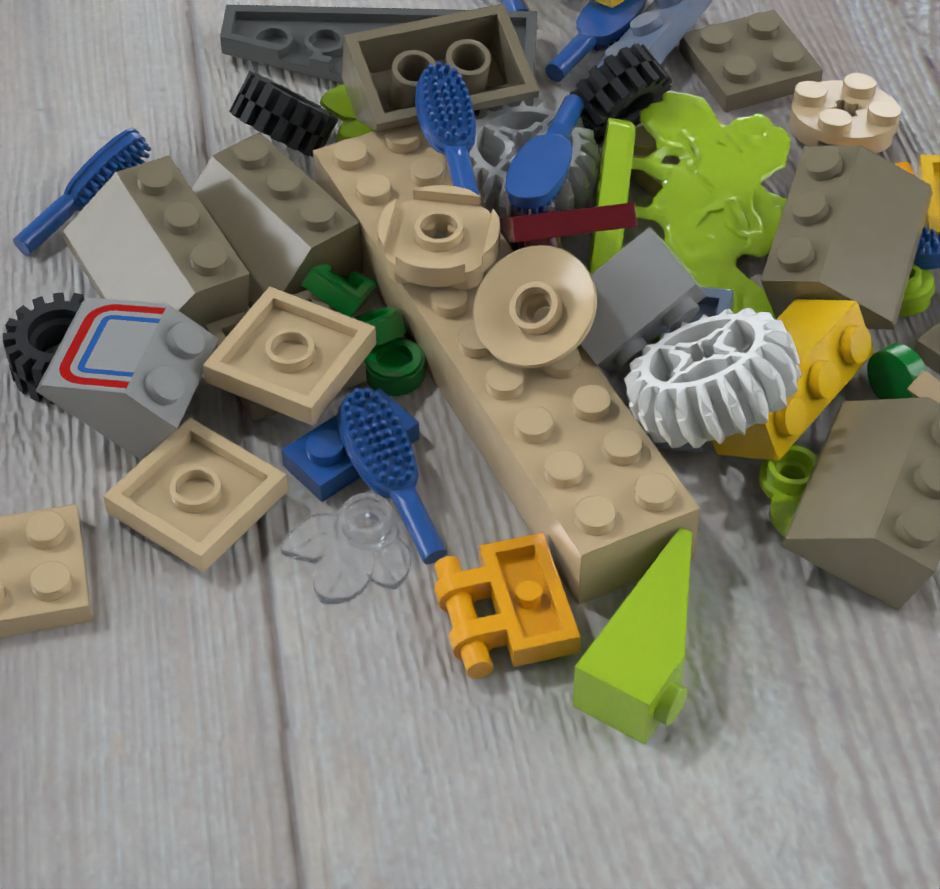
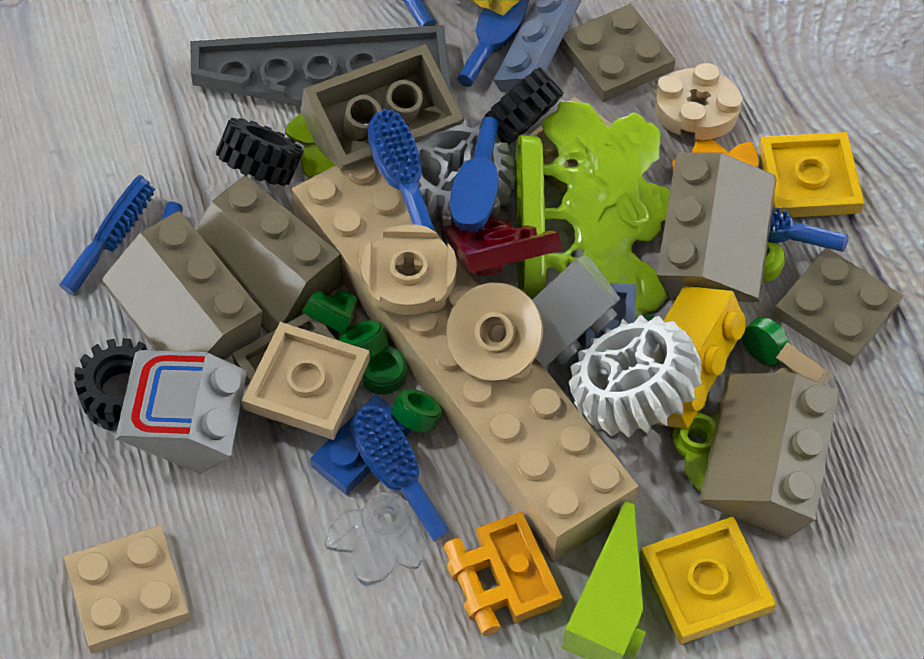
camera: 10 degrees left, 10 degrees up
tan plate [103,418,289,573] -> none
none -> green tile [391,389,442,433]
none -> yellow plate [639,516,776,645]

